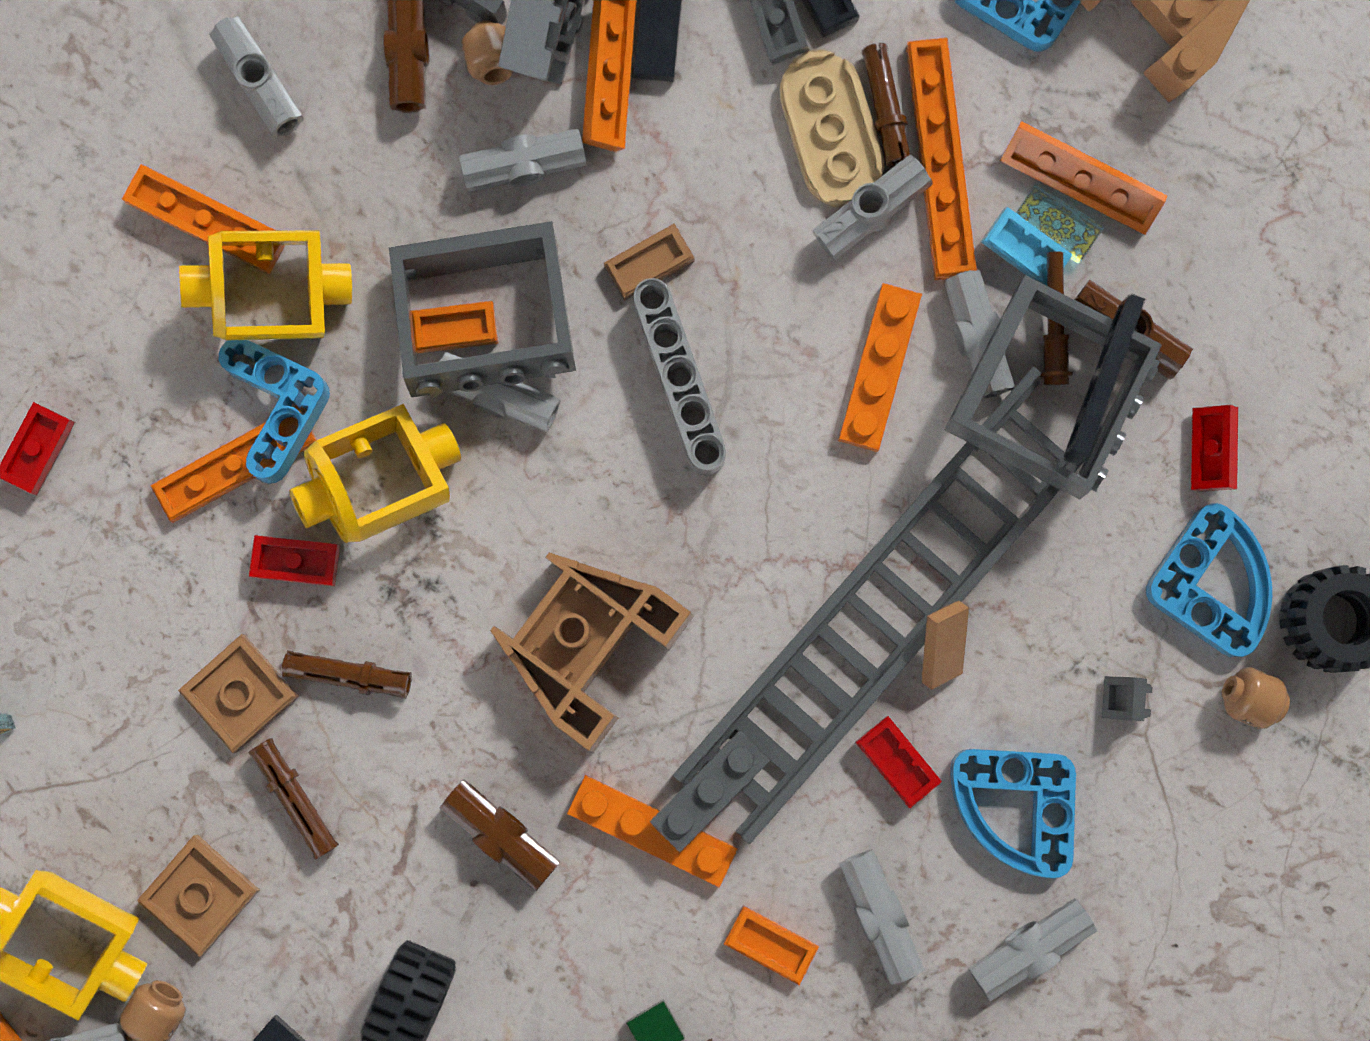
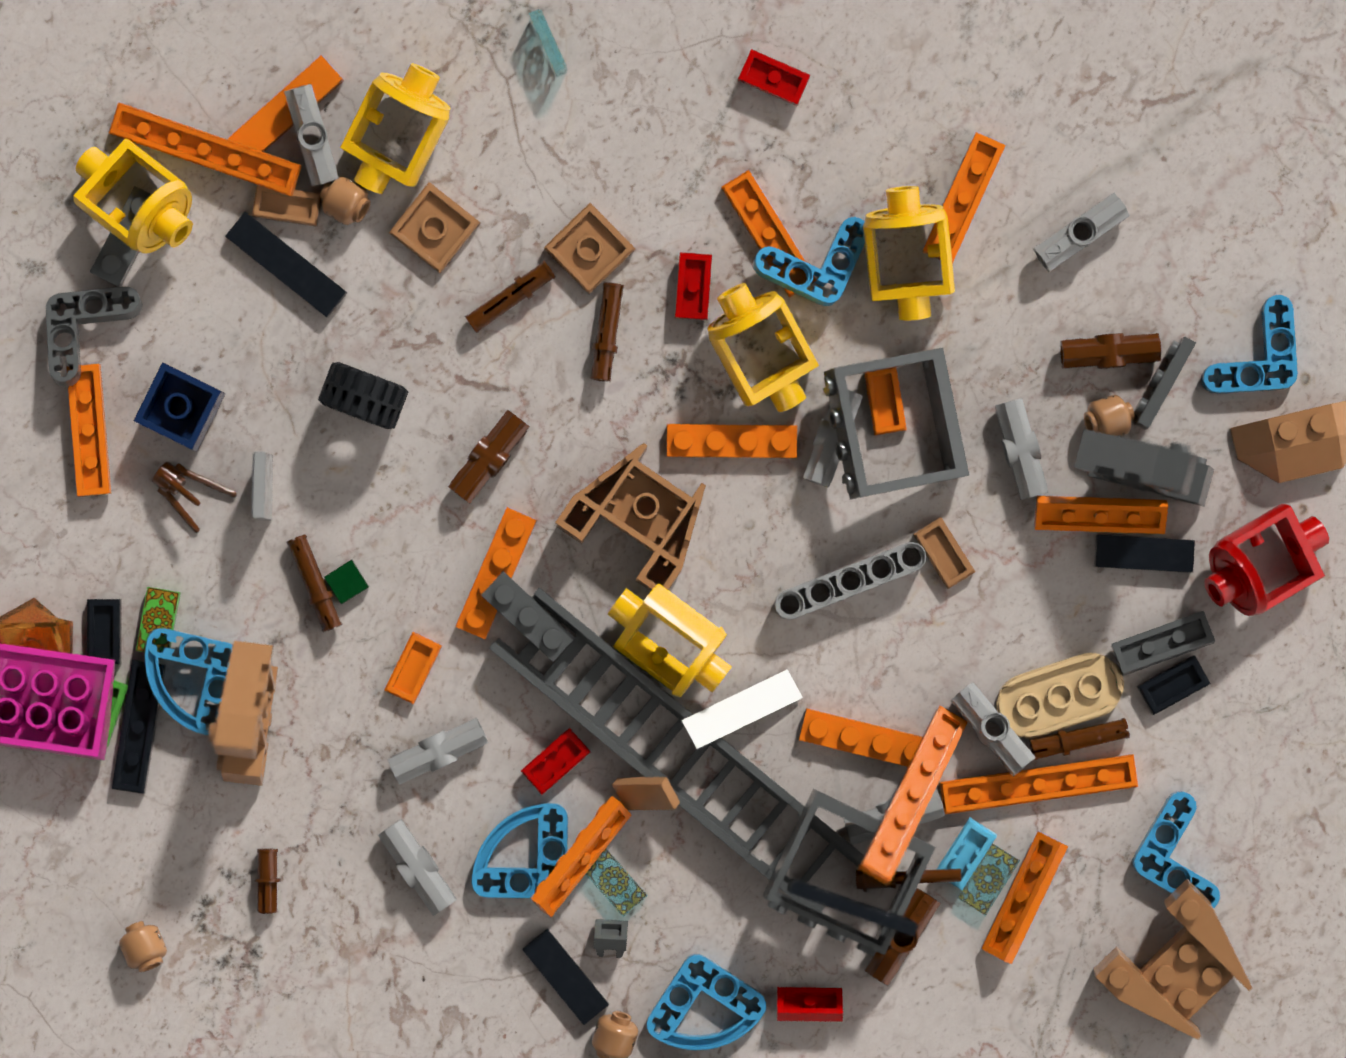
camera: 90 degrees right, 5 degrees up
none -> black tile [522,928,609,1025]
none -> orange plate [530,796,632,917]
none -> clear light blue tile [586,848,648,917]
none -> yellow piece [607,583,732,698]
none -> orange plate [667,424,797,458]
none -> white sticker [682,670,803,749]
none -> orange tile [858,706,968,885]

